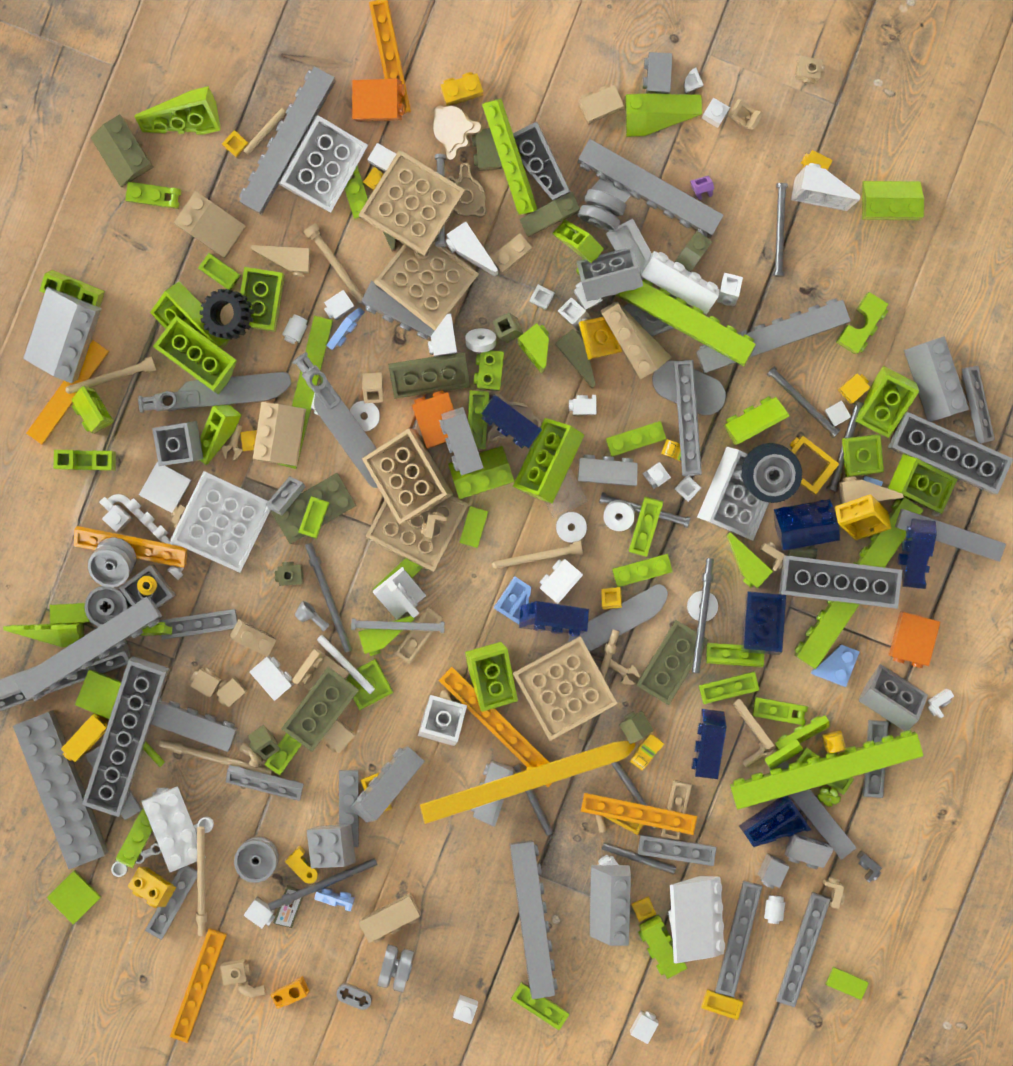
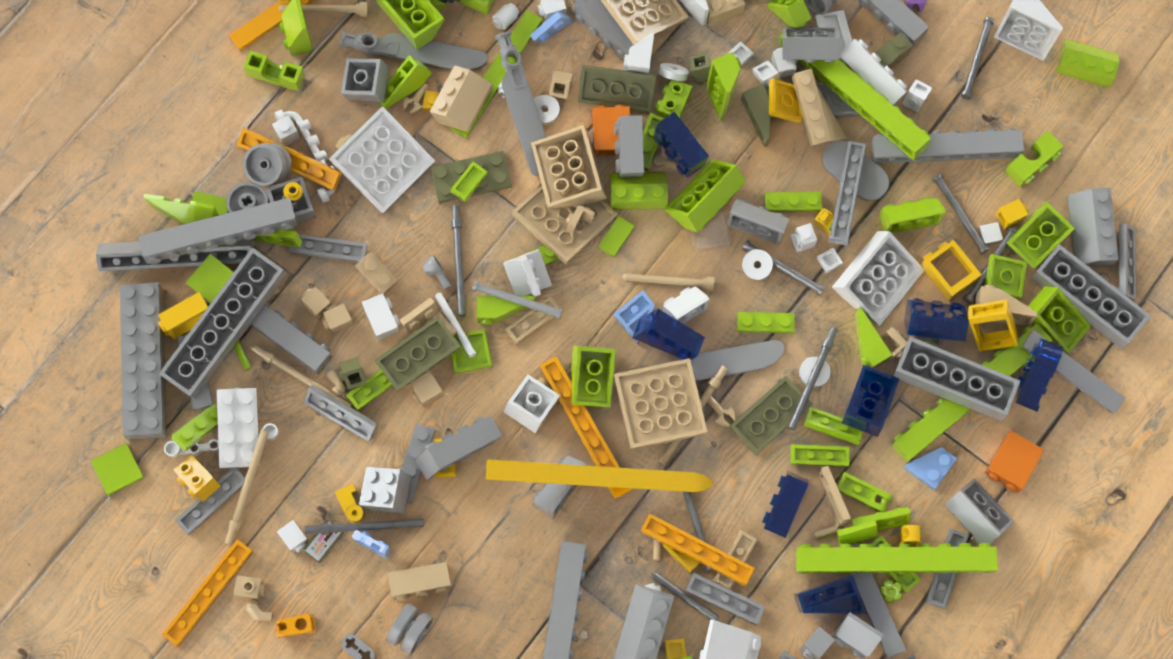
camera: 15 degrees right, 15 degrees down
white tile [139,461,192,513] -> none
light grey wheel [234,837,279,883] -> none
light grey plate [266,476,306,516] -> none
olive brick [275,561,304,586] -> none
flat silver bar [514,764,553,836] -> none
white piece [556,512,587,543] -> none
white brick [569,395,597,415] -> none
yellow plate [601,587,622,609] -> none
olive brick [619,711,654,744] -> none
lime plate [629,496,663,557] -> none
yellow leg [629,733,664,770] -> none
wheel [742,443,802,503] -> none
white bracket [928,688,954,718] -> none

